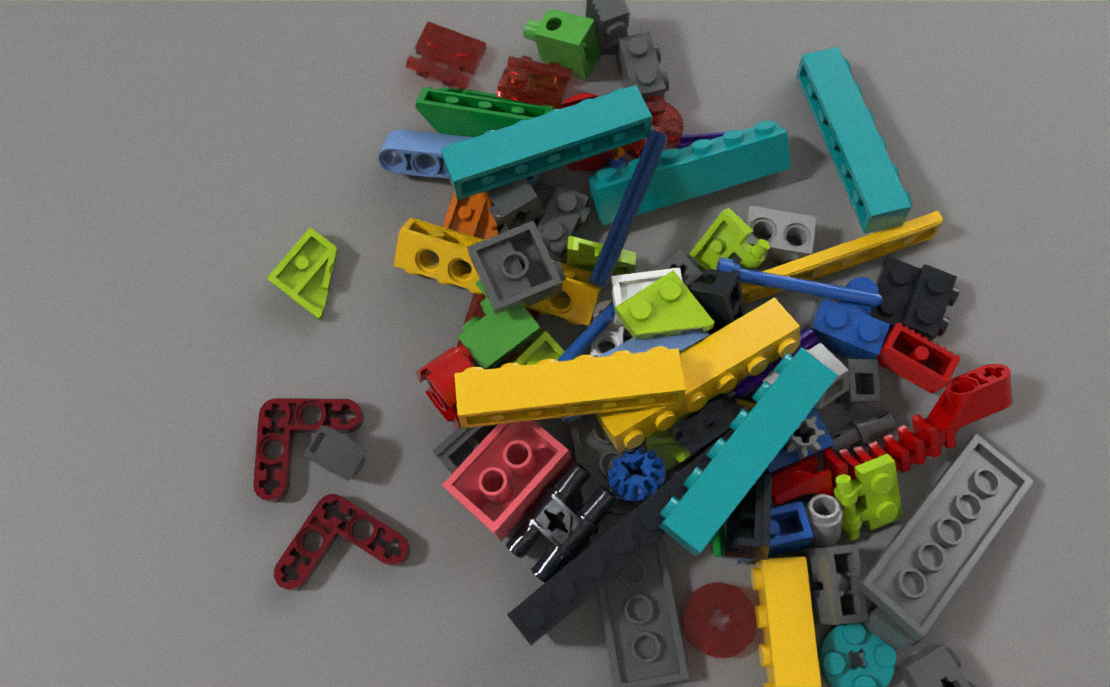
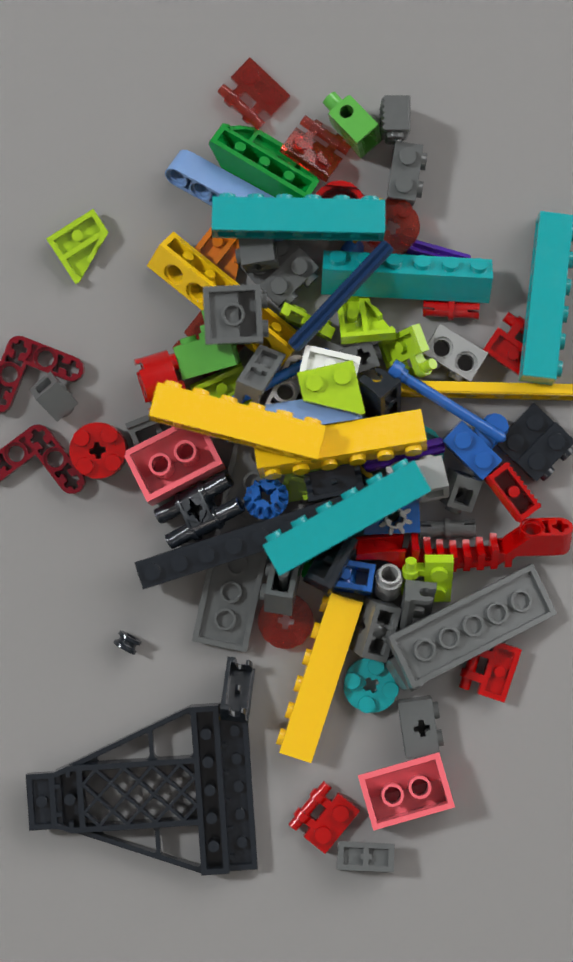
camera: 25 degrees right, 15 degrees up
none -> red brick [69,422,129,479]
none -> dark grey hinge [234,344,286,404]
none -> dark grey brick [260,560,302,616]
none -> lime wing [337,296,396,344]
none -> dark grey hinge [398,580,437,631]
none -> red pin [423,300,480,320]
none -> red plate [459,643,522,703]
none -> red plate [483,312,525,376]

